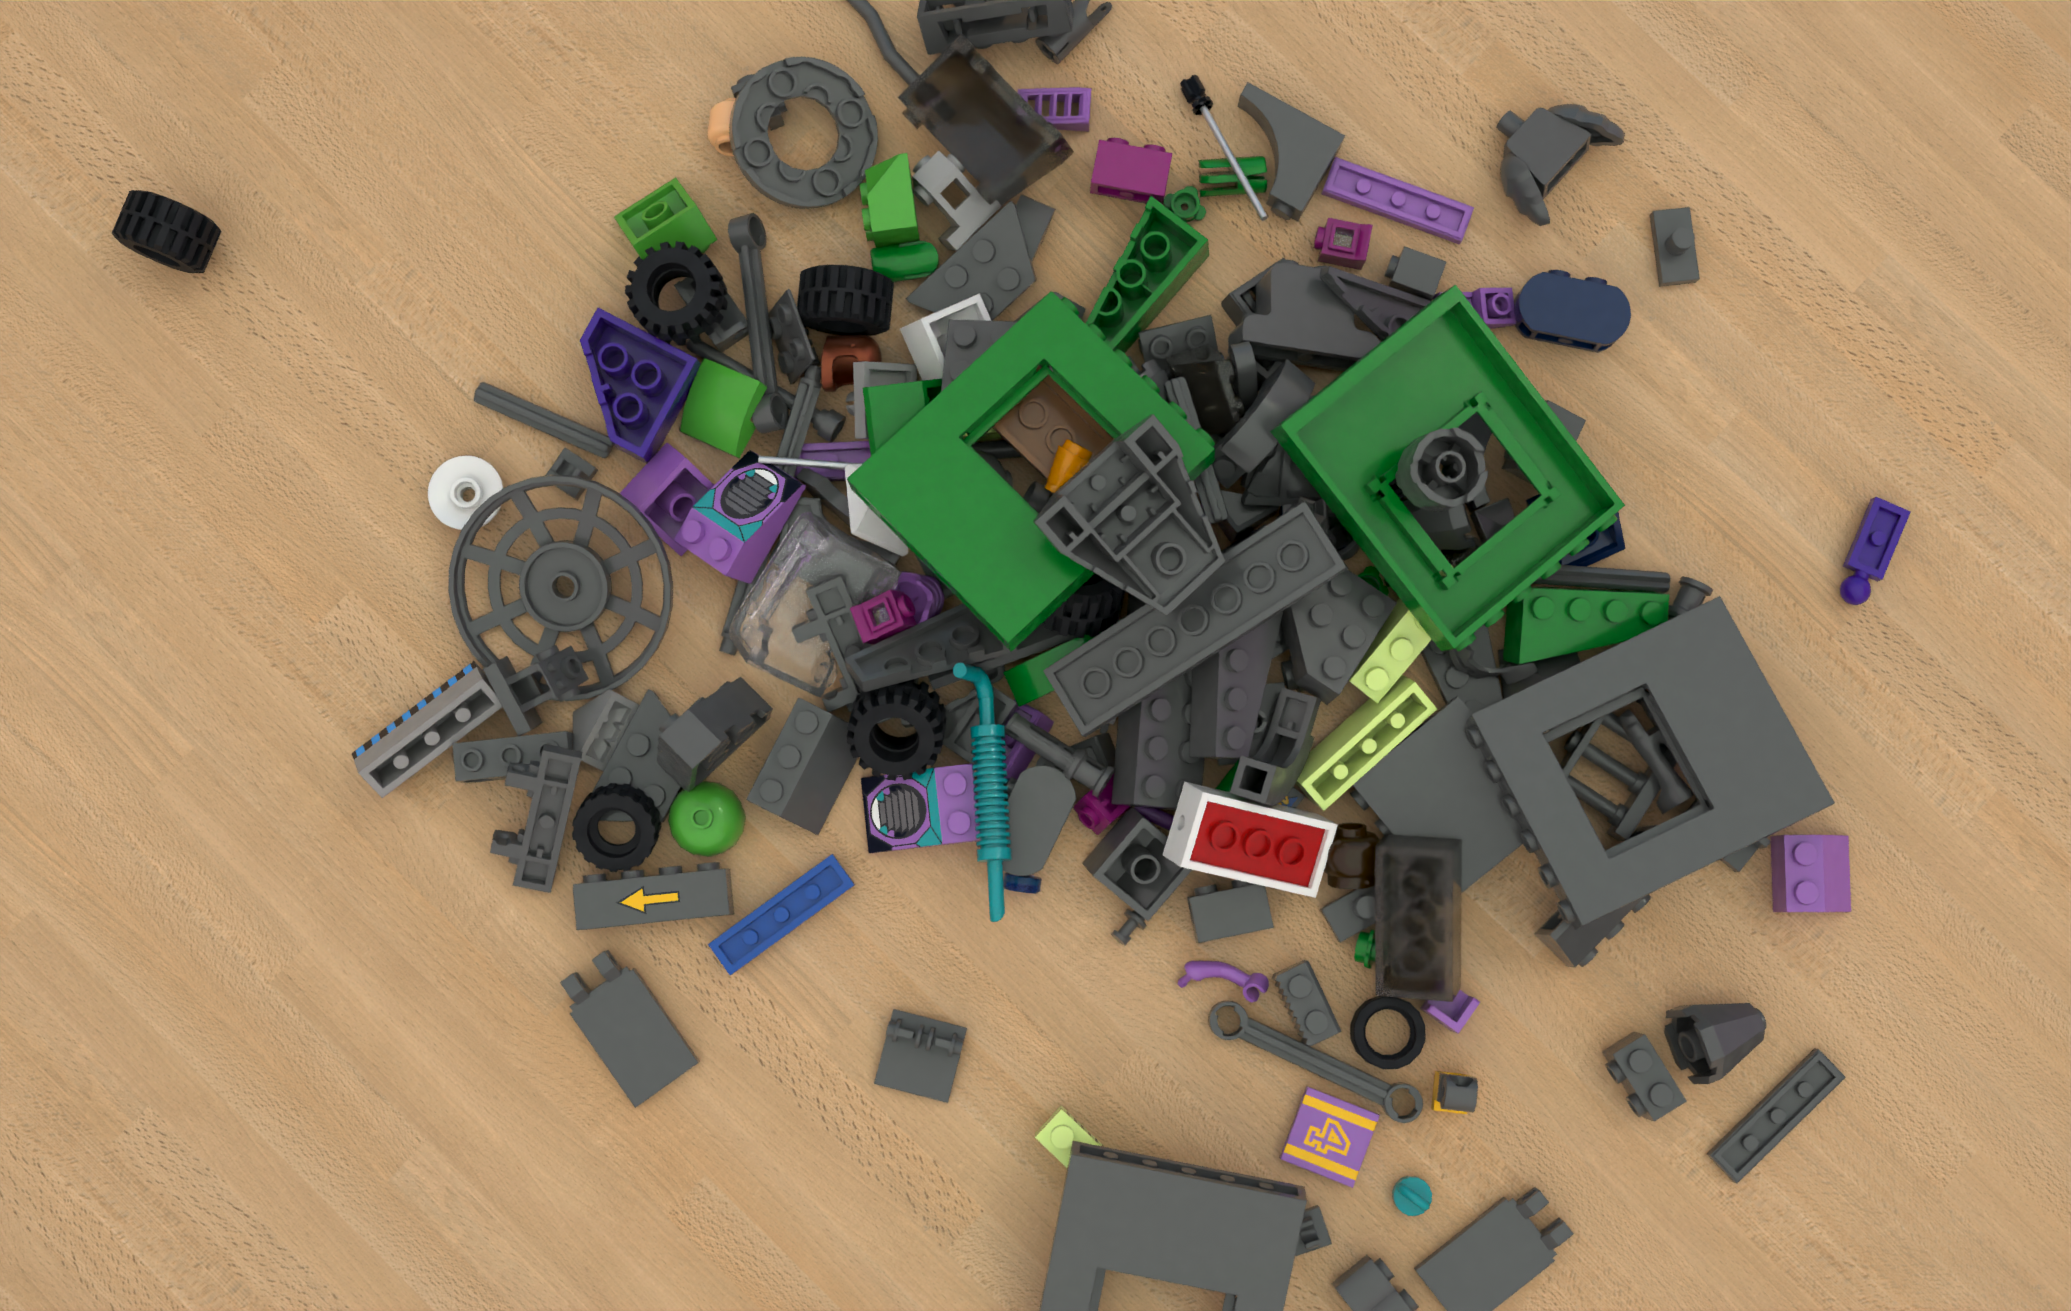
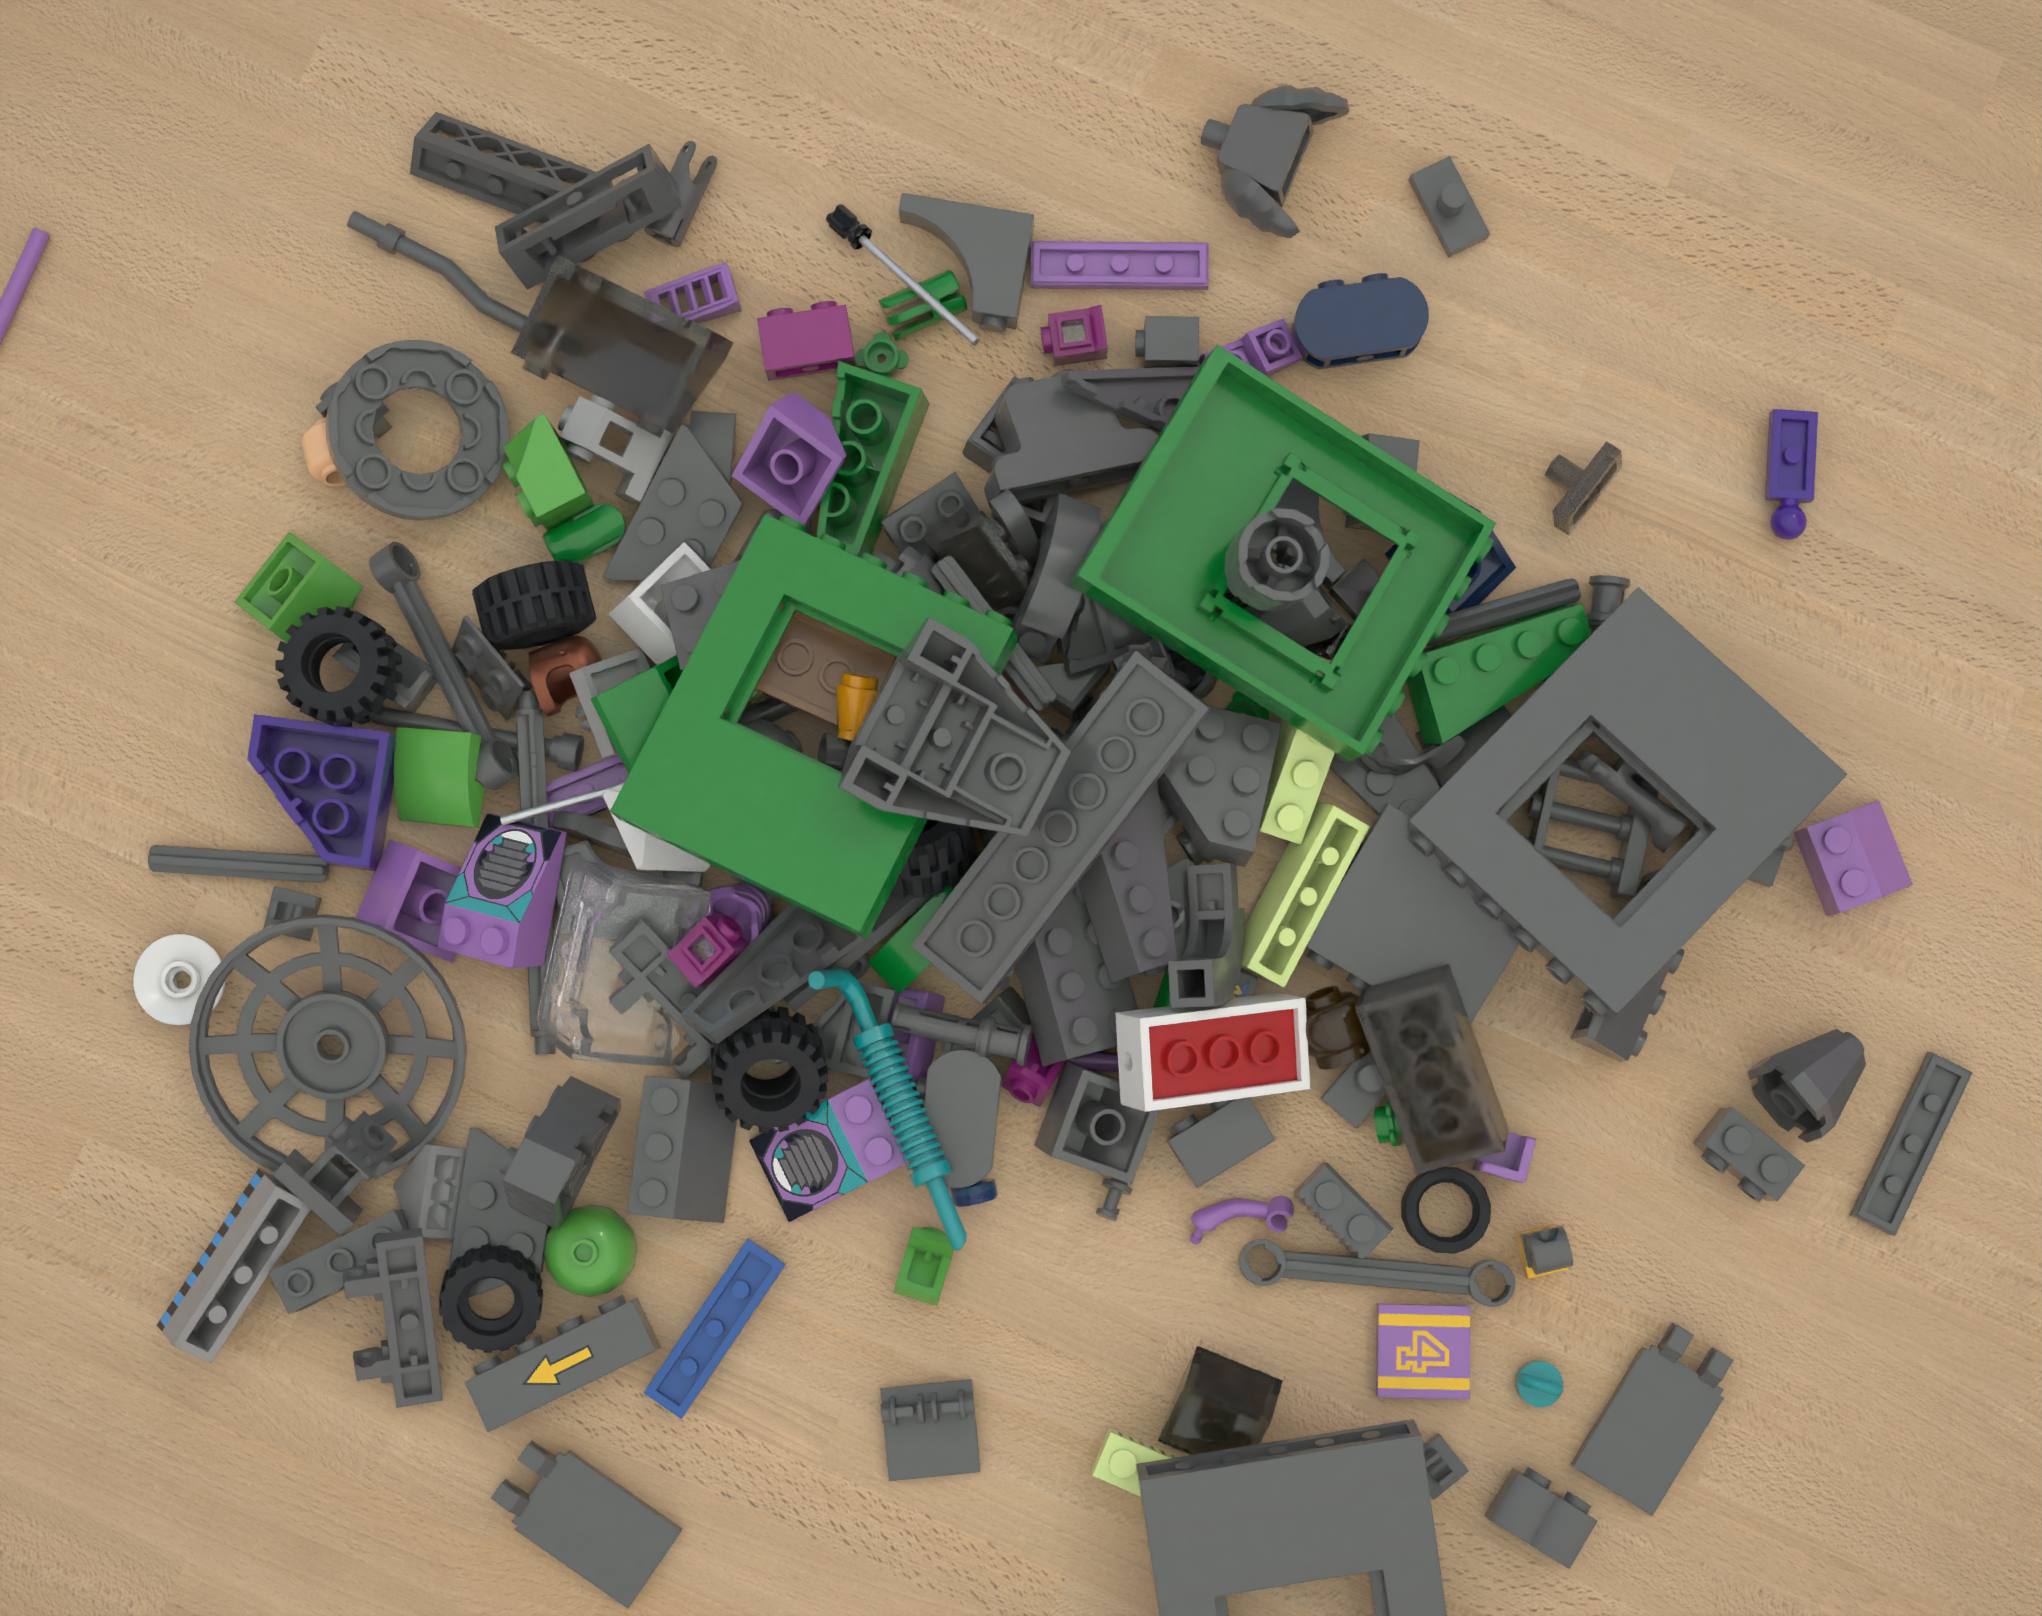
camera: 20 degrees left, 0 degrees up
none -> medium lavender slope [731,392,847,527]
none -> bright green bracket [893,1227,954,1306]
none -> clear smoke slope [1157,1346,1283,1455]
none -> clear smoke tile [1545,441,1622,535]

